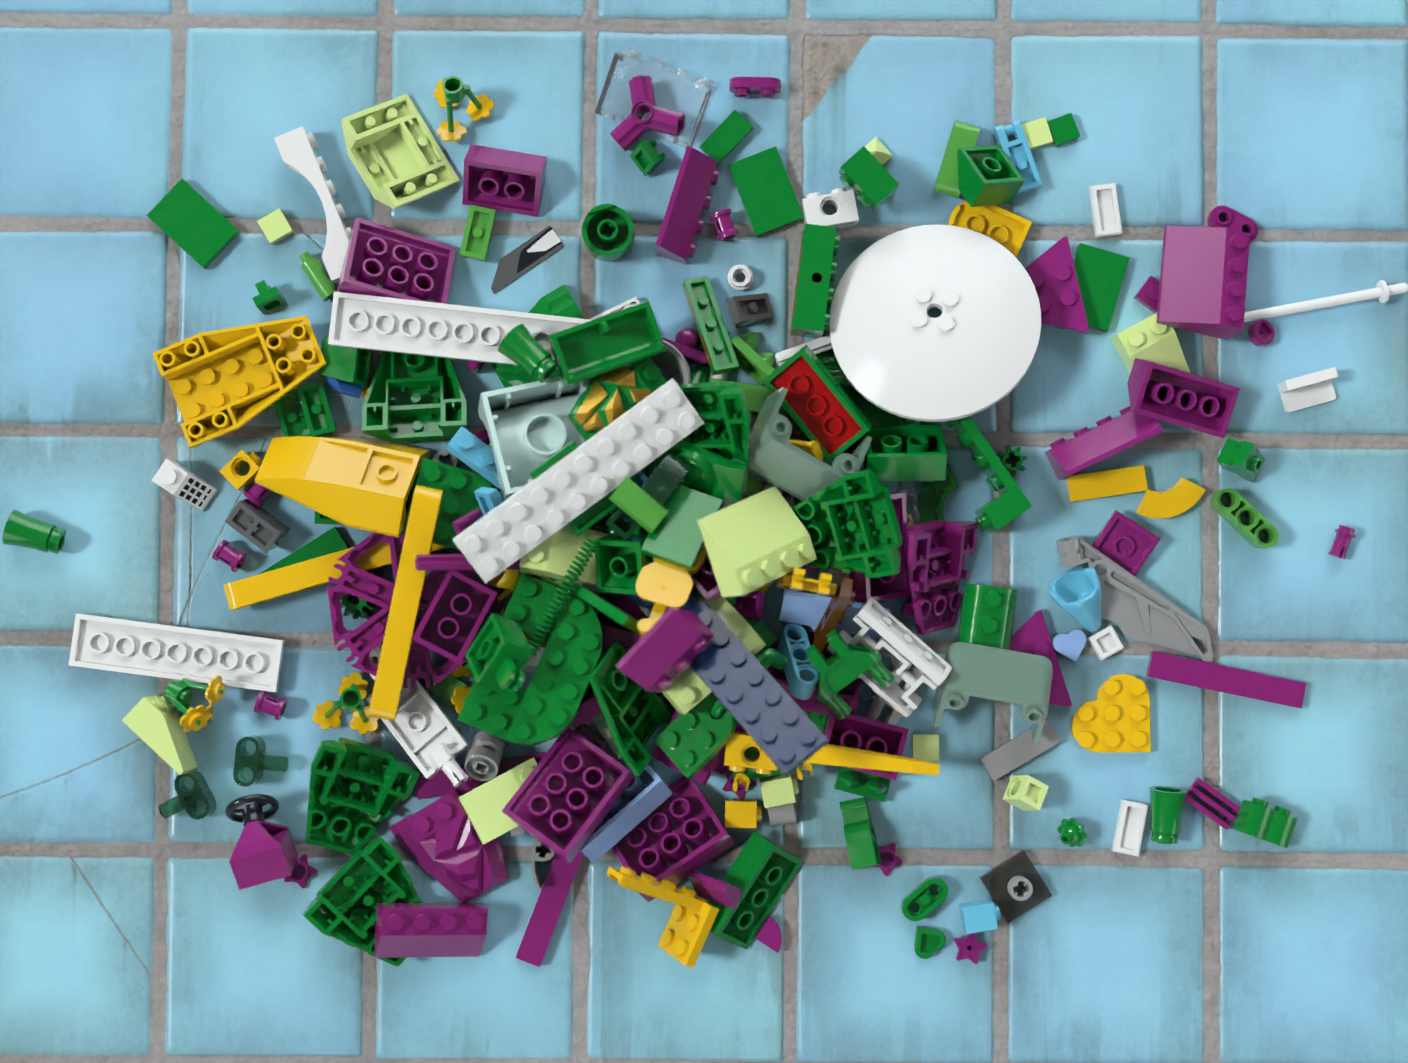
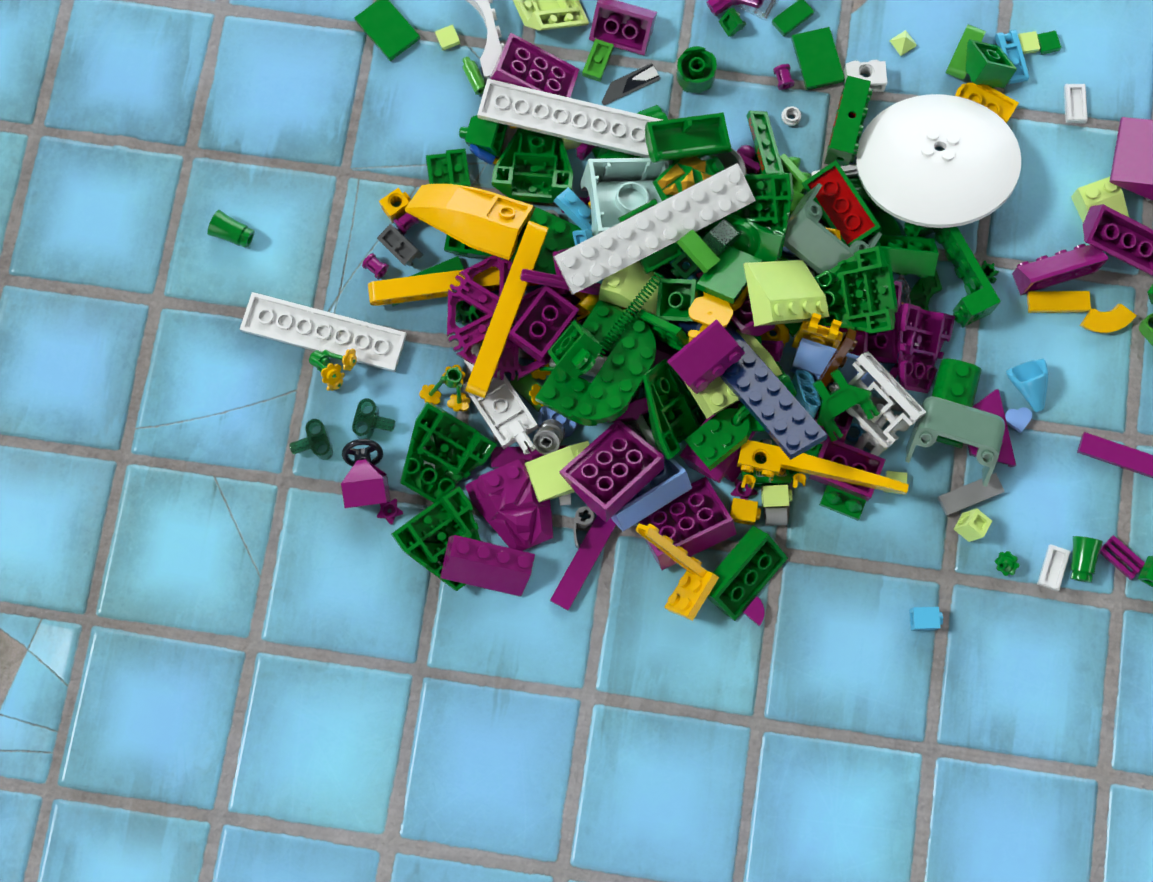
camera: 15 degrees right, 10 degrees down
yellowish green slope [122,695,198,775] -> none
white slope [151,459,218,511] -> none
yellow wedge [152,316,327,448] -> none
green tile [252,280,287,315] -> none
magenta bush [254,691,288,720] -> none
green plant [498,324,558,383] -> none
magenta slope [655,146,720,264] -> none
magenta slope [687,871,743,909] -> none
dark grey slope [726,293,774,328] -> none
green slope [839,146,899,211] -> none
green piece [839,797,882,870] -> none
magenta plate [873,843,903,876] -> none
green plate [901,877,948,922] -> none
green tile [914,926,946,959] -> none
magenta plate [953,933,987,964] -> none
clear smoke tile [979,850,1052,923] -> none
light grey bush [1007,875,1033,901] -> none
magenta wing [1025,236,1090,334] -> none
light grey wing [1056,536,1213,662] -> none
yellow plate [1070,674,1151,753] -> none
green tile [1073,243,1129,332] -> none
white tile [1087,625,1124,661] -> none
magenta plate [1091,509,1161,576] -> none
magenta plate [1134,276,1160,313] -> none

